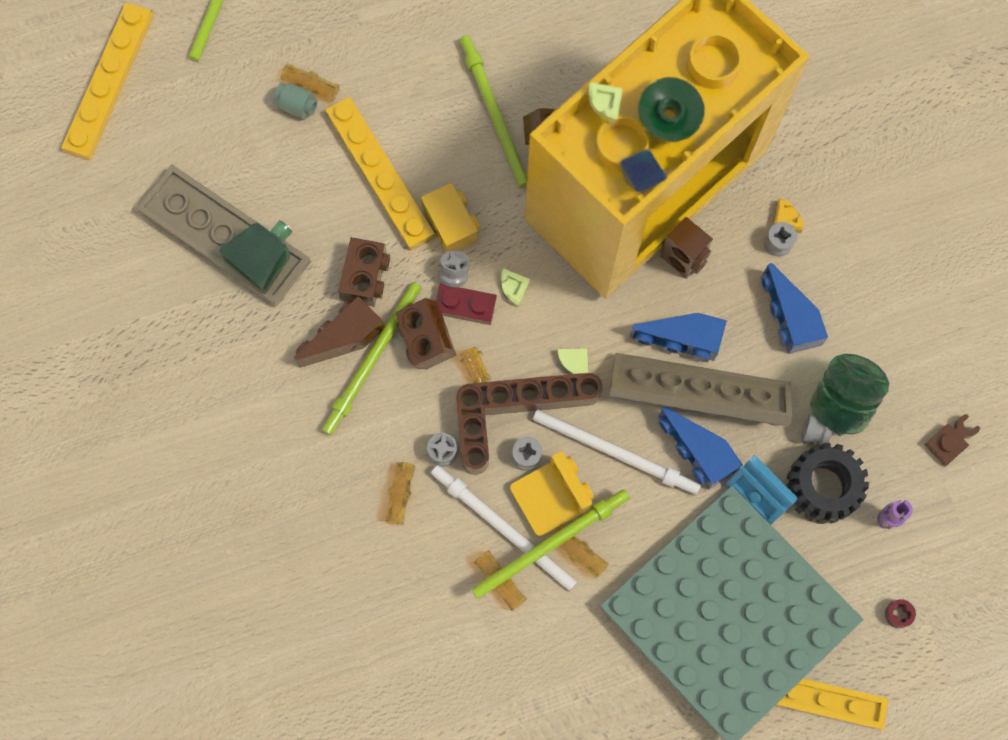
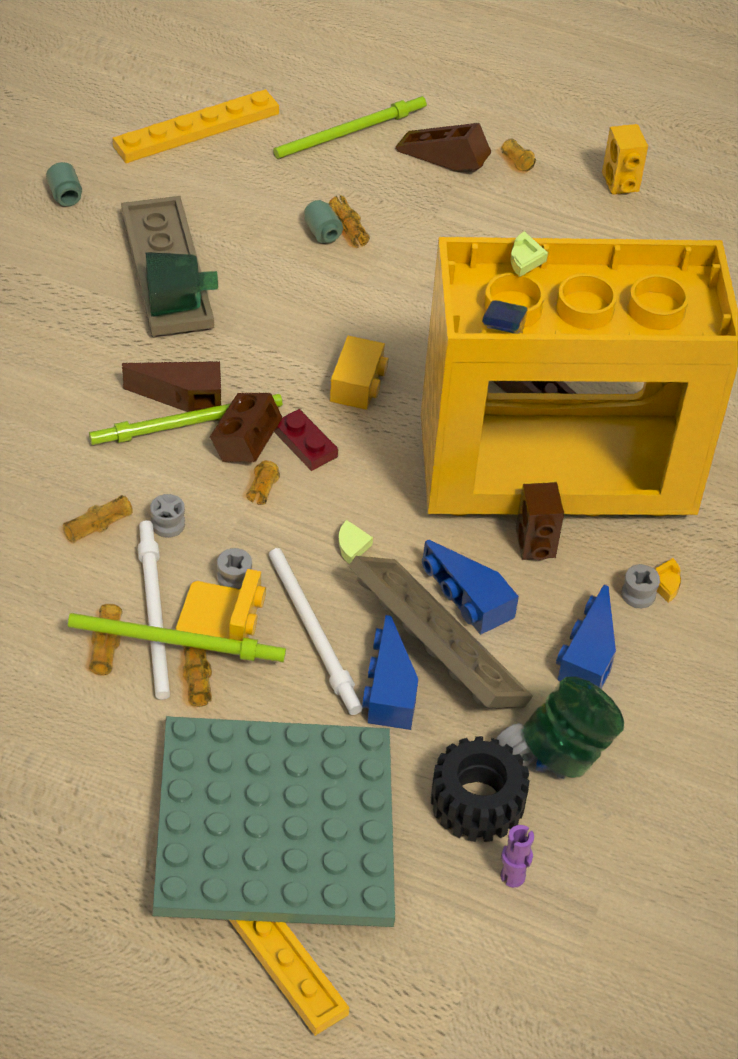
camera: 40 degrees right, 25 degrees down
yellow plate [325,96,435,251] -> none
reddish brown brick [338,237,390,307] -> none
light grey wheel [439,250,470,287] -> none
reddish brown beam [456,373,603,475] -> none
yellowish green tile [501,268,530,307] -> none
dark green dish [638,77,705,142] -> none
dark azure plate [726,455,798,525] -> none
dark red bush [885,599,916,628] -> none
reddish brown plate [924,414,980,467] -> none
none -> sand green brick [46,162,82,206]

